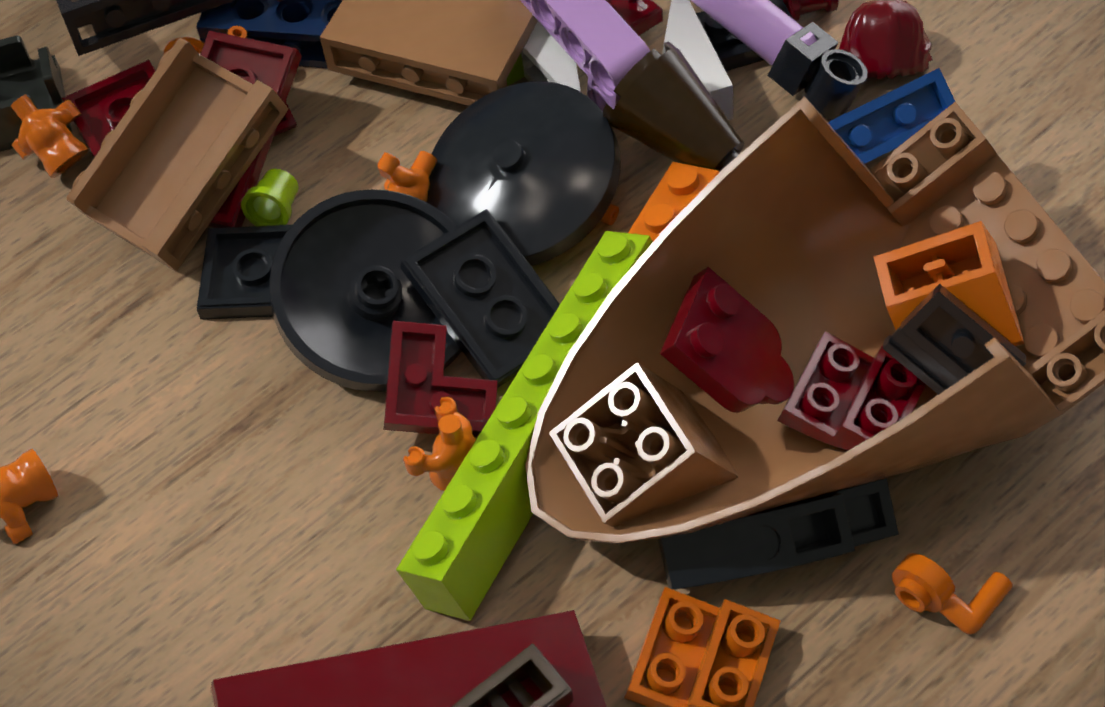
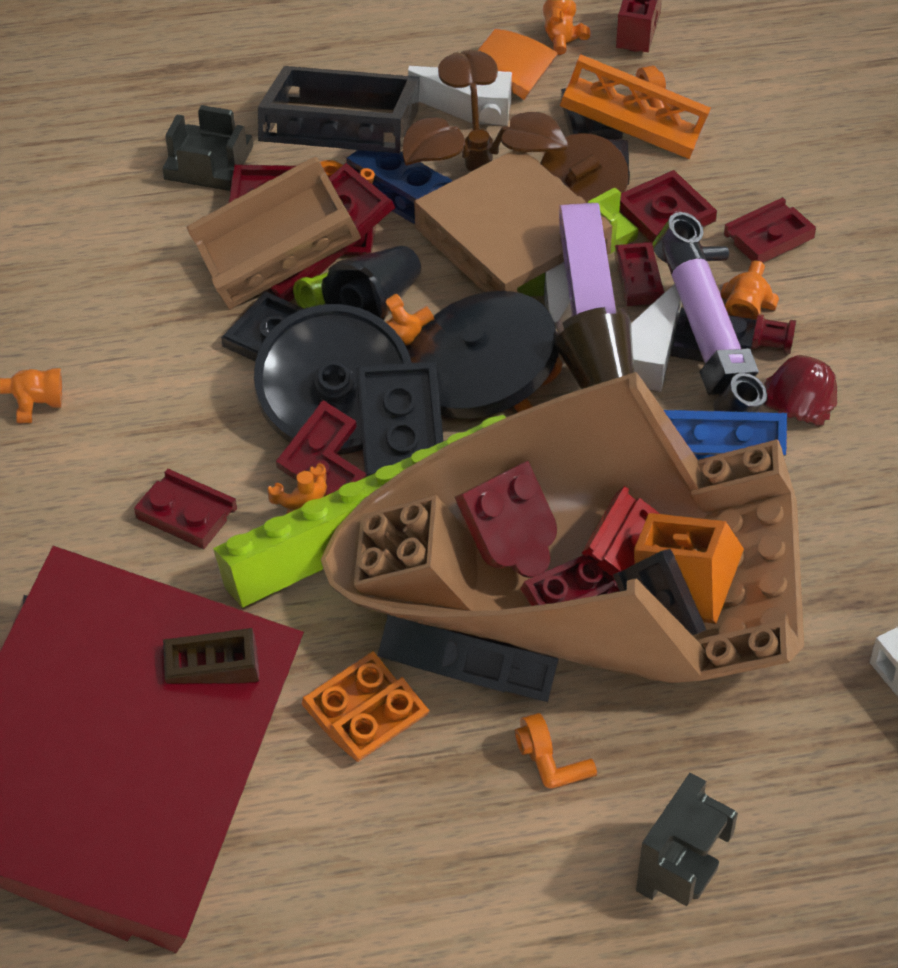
camera: 25 degrees right, 5 degrees down
orange piece [11,95,89,178] -> none
none -> dark red plate [134,468,237,549]
none -> black cone [321,246,421,321]
none -> red plate [581,486,660,578]

